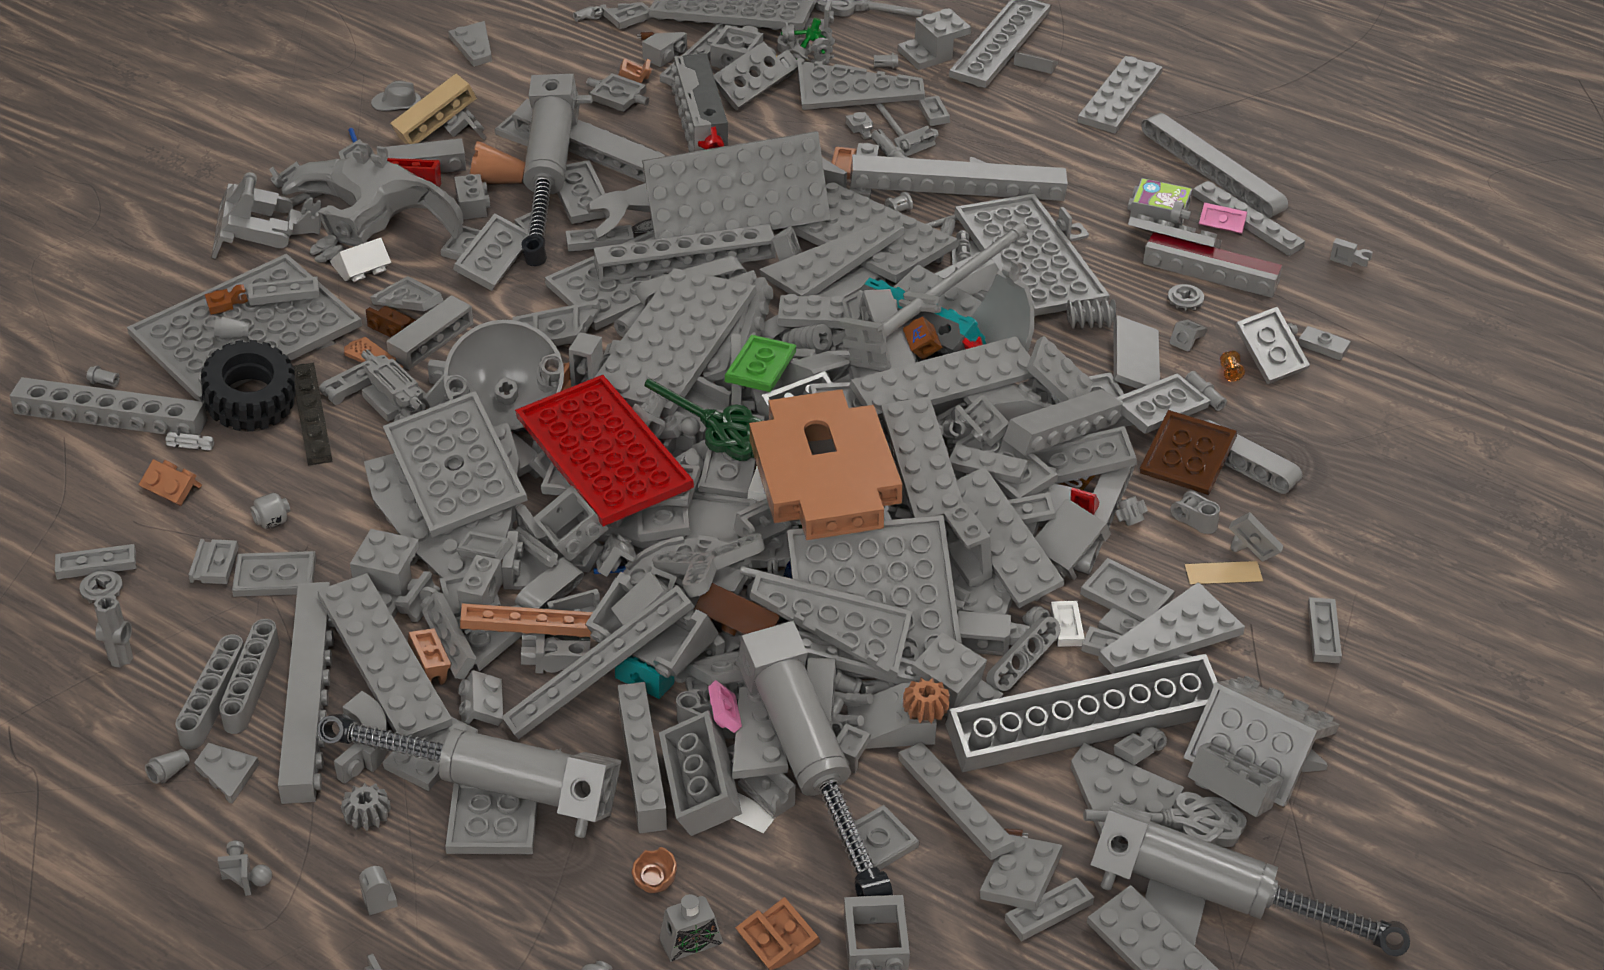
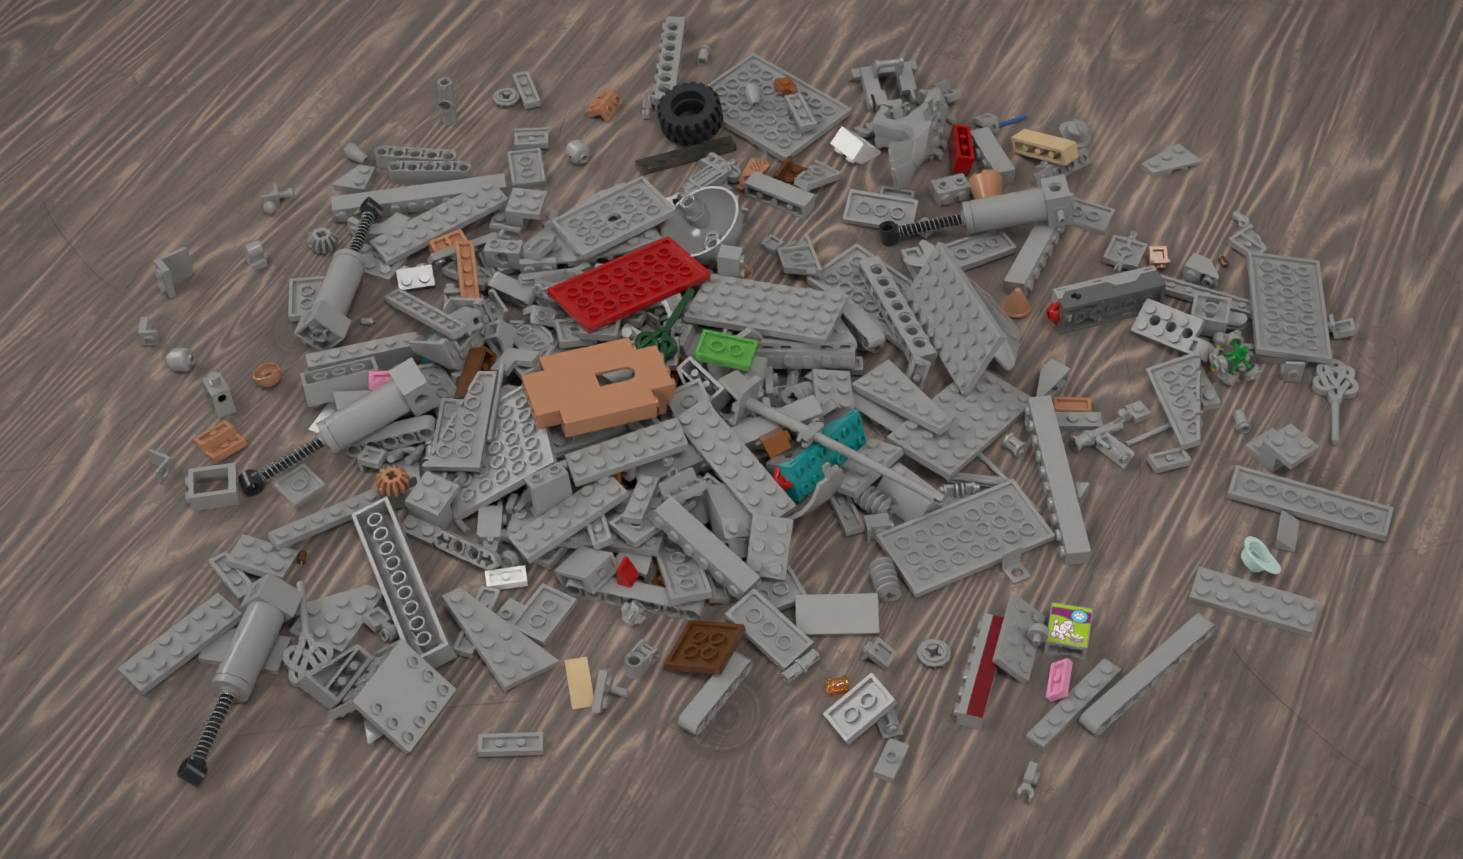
camera: 85 degrees right, 5 degrees up
light grey piece [652,533,765,597] -> none
none -> light aqua piece [1241,536,1281,574]

